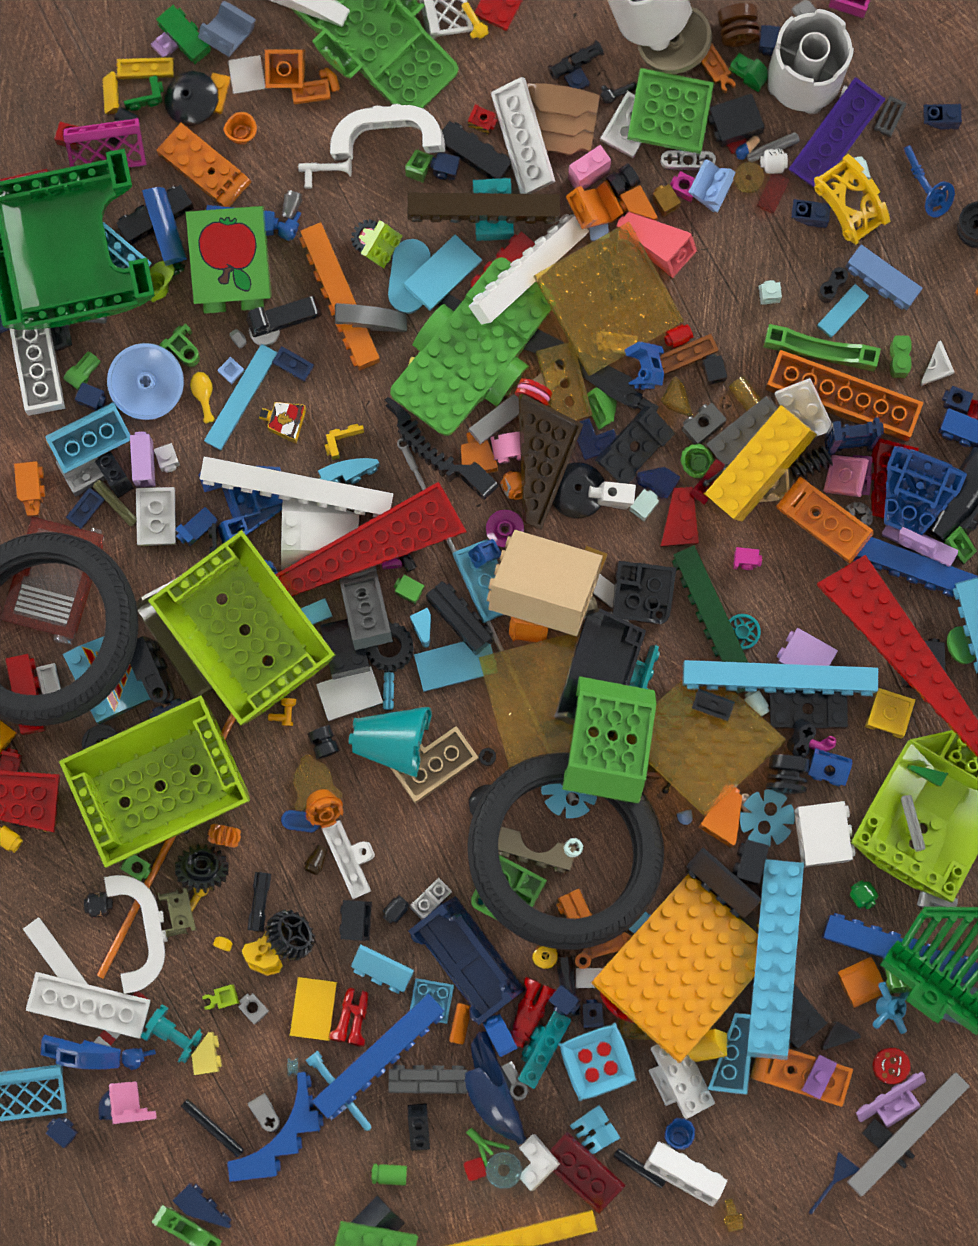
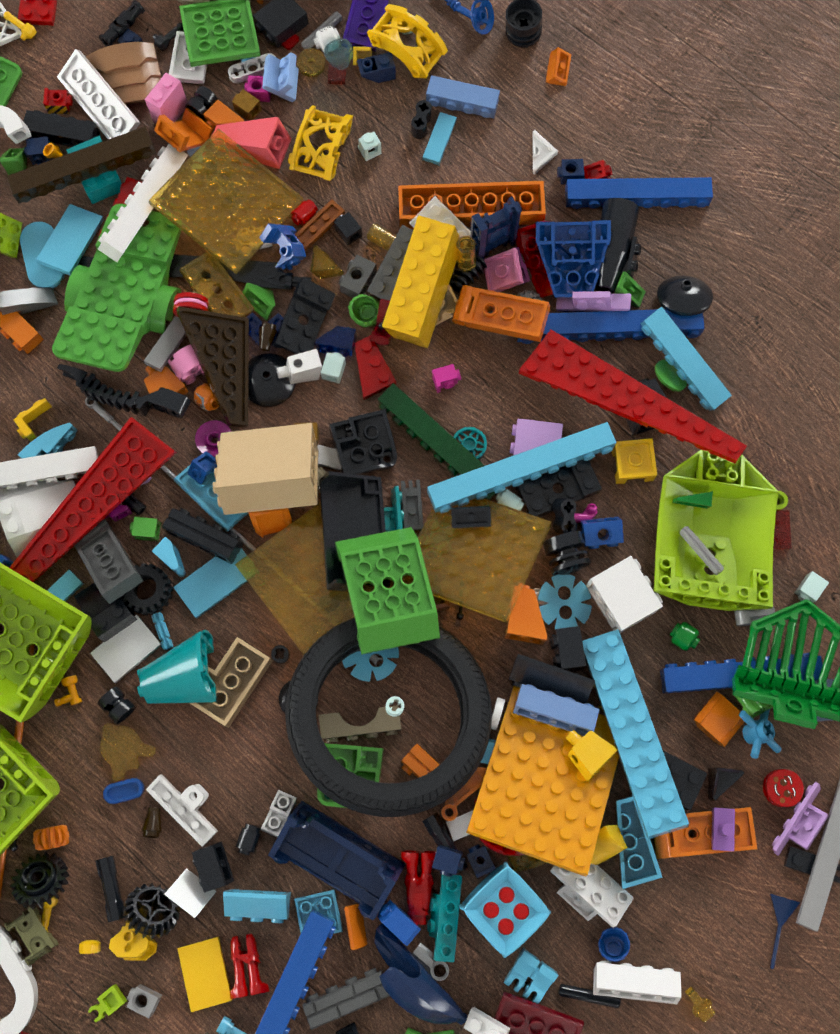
camera: 20 degrees left, 5 degrees down
orange cone [306,789,343,828] -> none
yellow head [533,945,558,969] -> none
medium blue hinge [677,810,693,825] -> none
arm [735,136,760,160] -> none
bright green arch [763,324,881,372] -> none
bright green brick [890,336,912,378] -> none
none -> light orange piece [43,143,63,158]
none -> white sticker [164,868,217,918]
none -> dark brown cone [259,322,277,351]
none -> yellow fence [288,105,353,181]
none -> clear light blue hat [324,38,353,70]
none -> yellow panel [353,46,372,65]
none -> dark grey hinge [401,480,424,531]
none -> clear yellow pin [456,236,476,271]
none -> white piece [491,697,505,730]
none -> medium blue brick [513,684,599,736]
none -> yellow torso [566,730,618,782]

